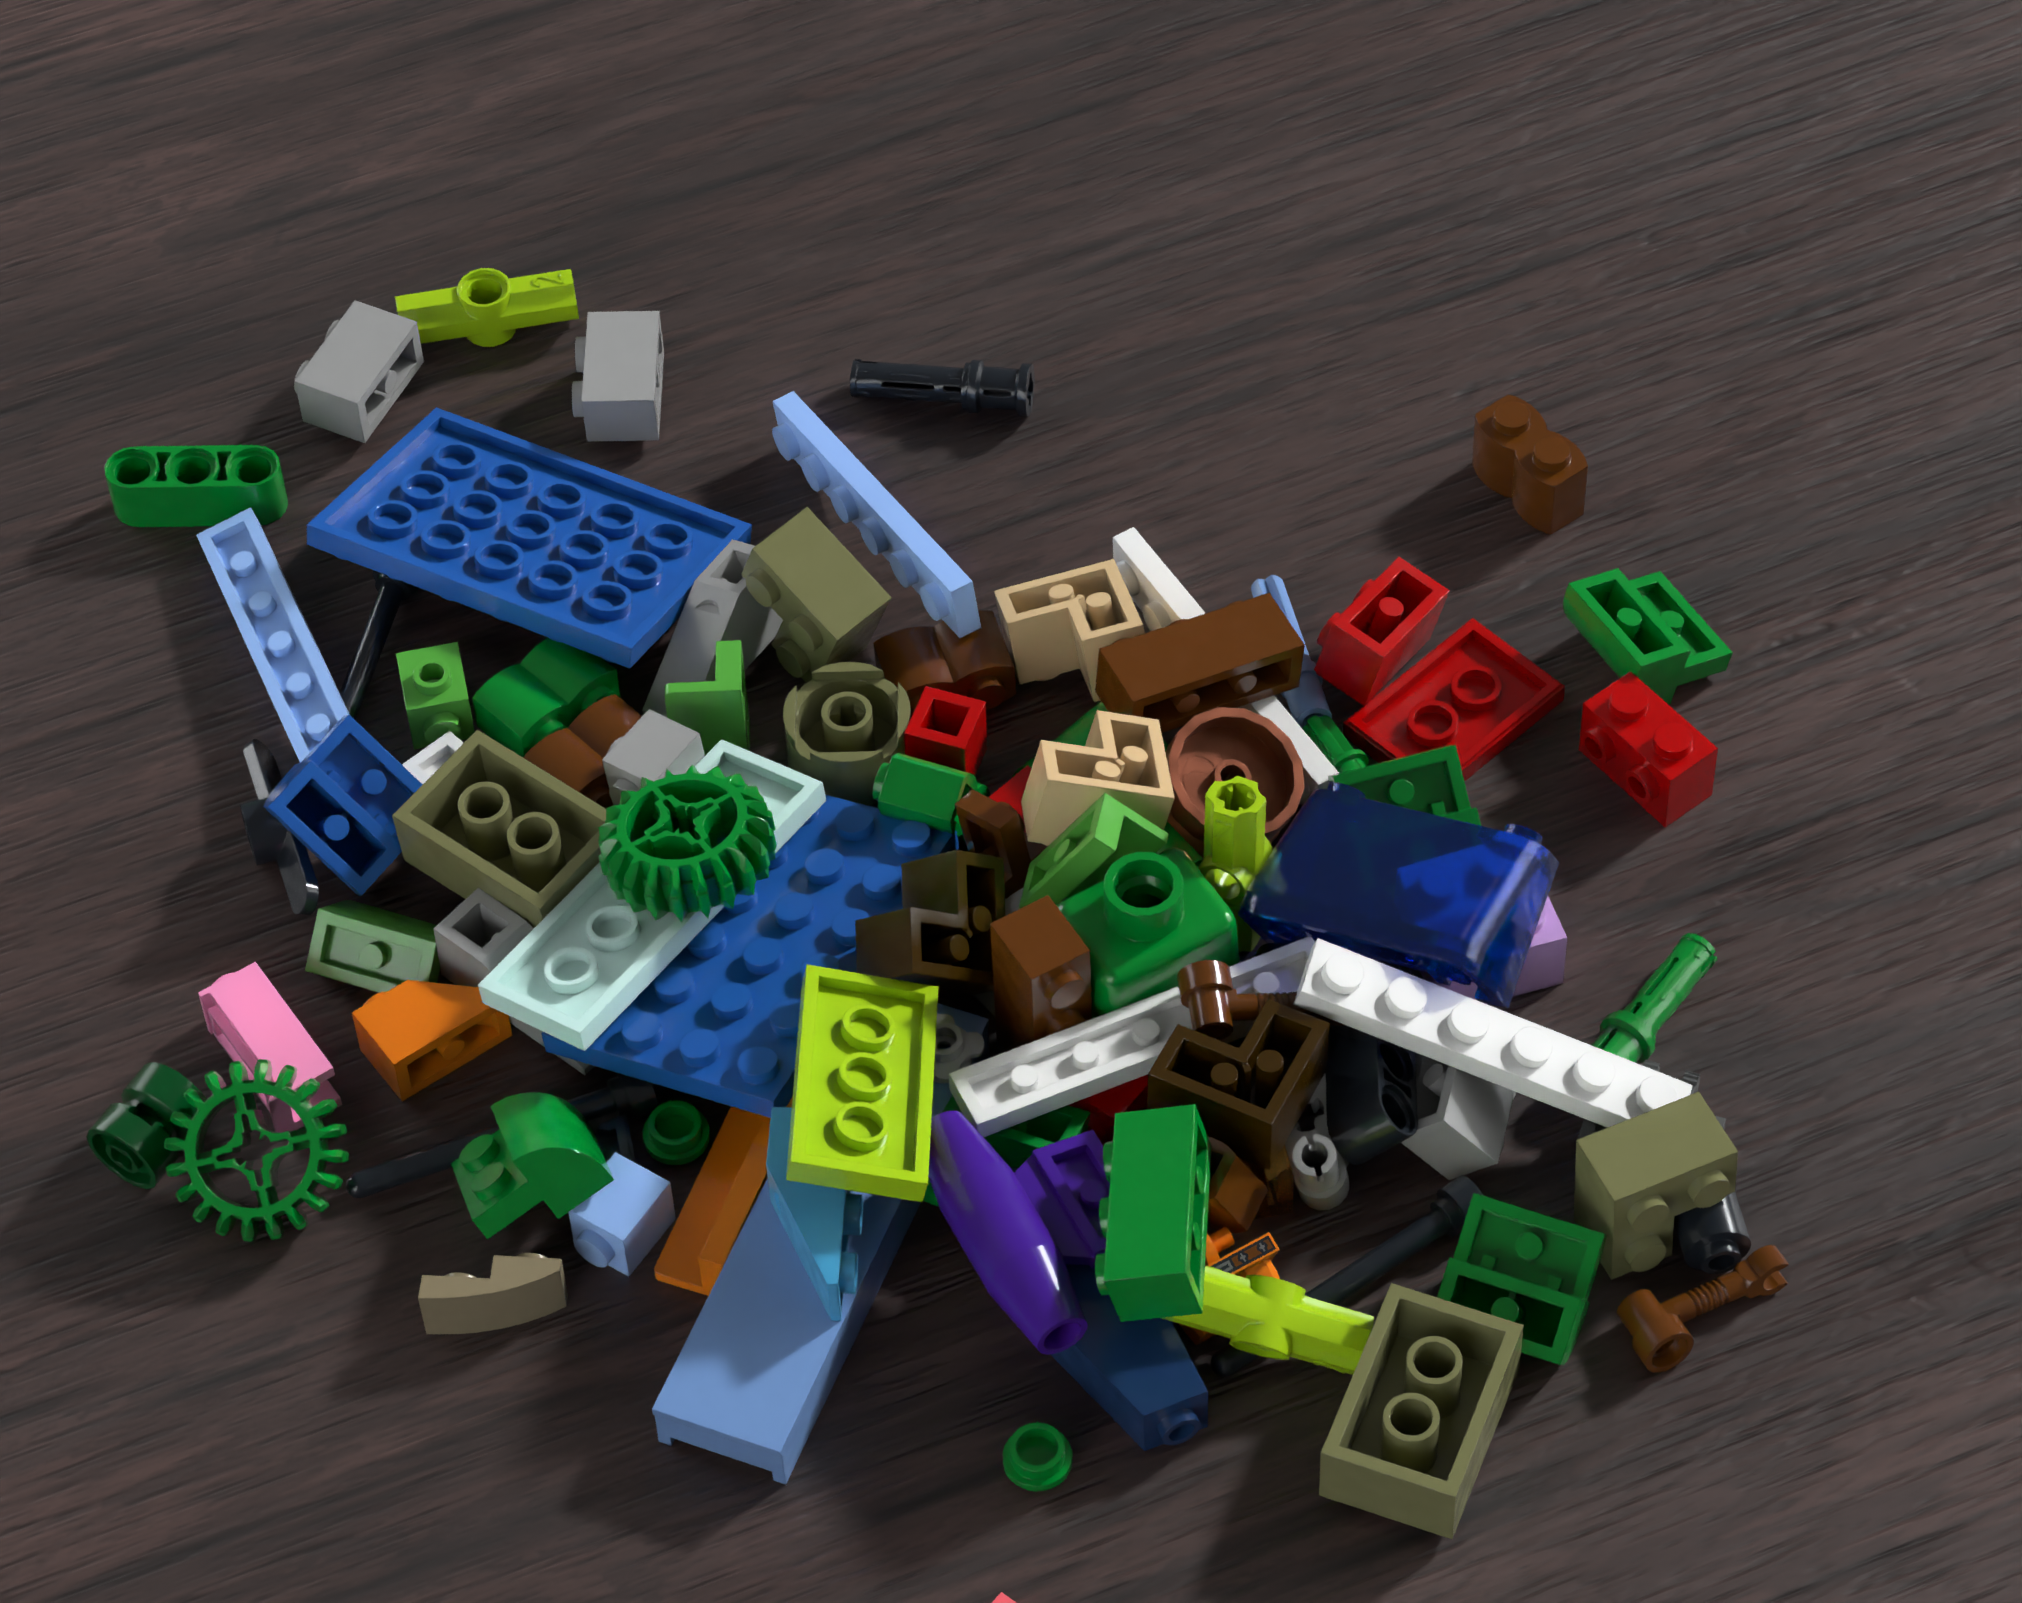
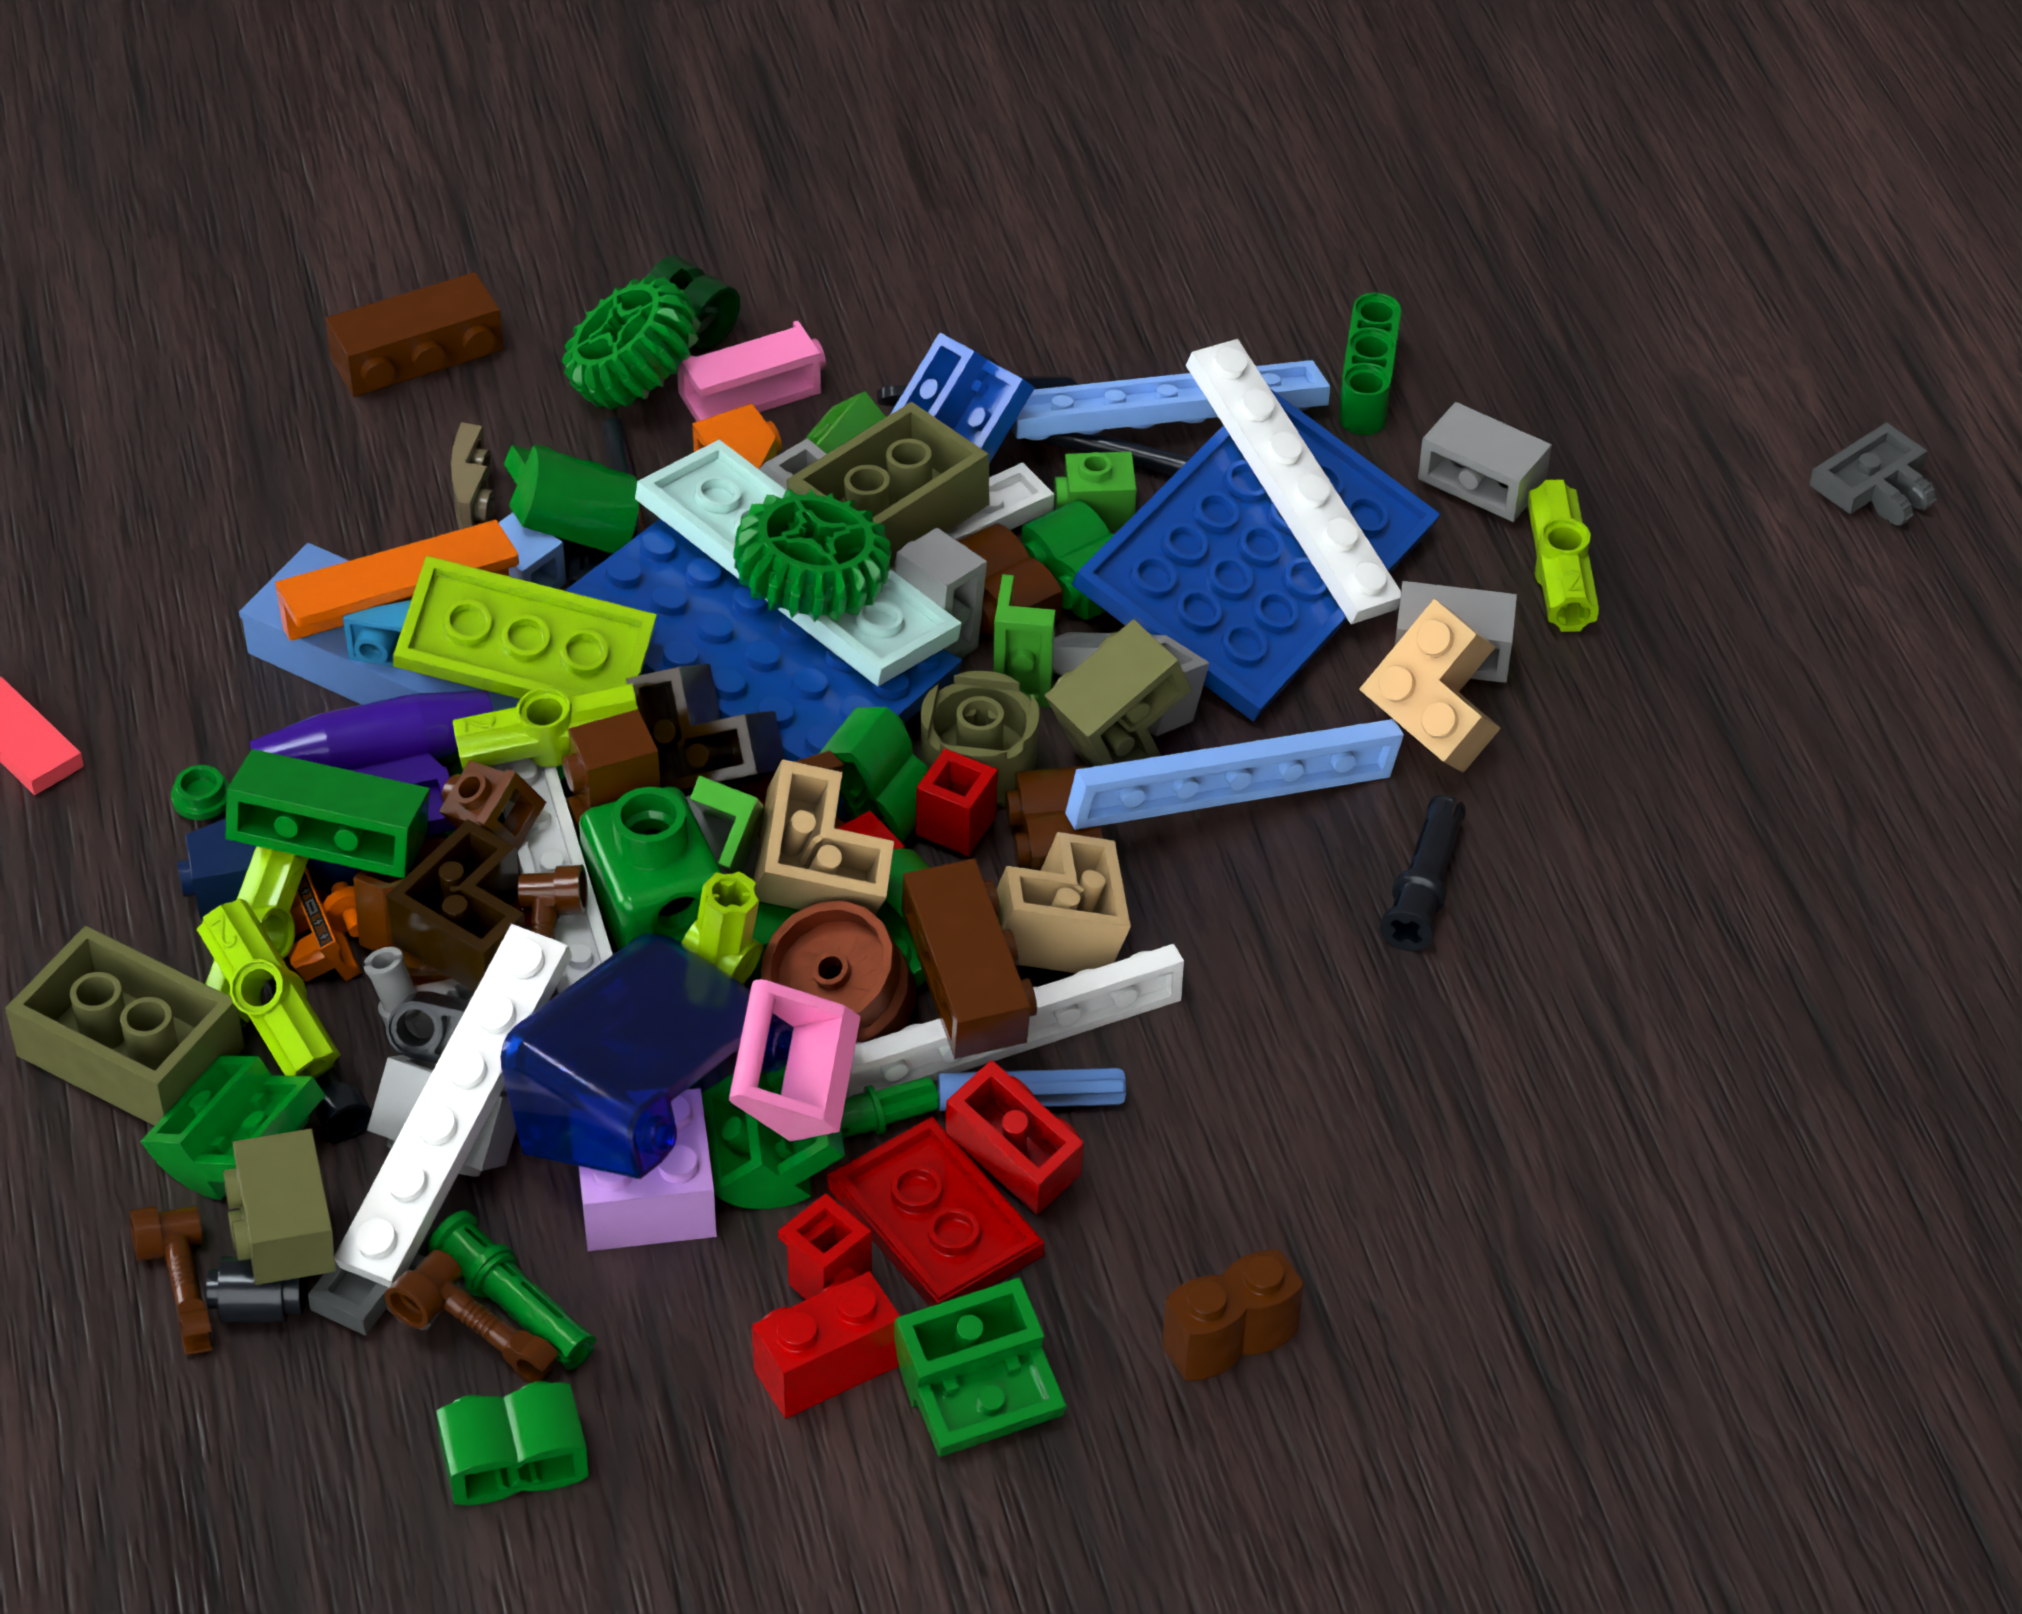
camera: 95 degrees right, 5 degrees down
none -> lime piece [197,898,341,1079]
none -> orange panel [275,520,519,641]
none -> reddish brown brick [325,272,504,397]
none -> reddish brown brick [385,1250,559,1383]
none -> green brick [436,1381,588,1505]
none -> reddish brown brick [439,760,547,853]
none -> lime piece [453,683,638,770]
none -> bright pink tile [729,979,861,1142]
none -> red brick [778,1193,872,1300]
none -> white plate [1186,339,1401,624]
none -> tan brick [1359,599,1501,773]
none -> dark grey hinge [1809,422,1937,526]

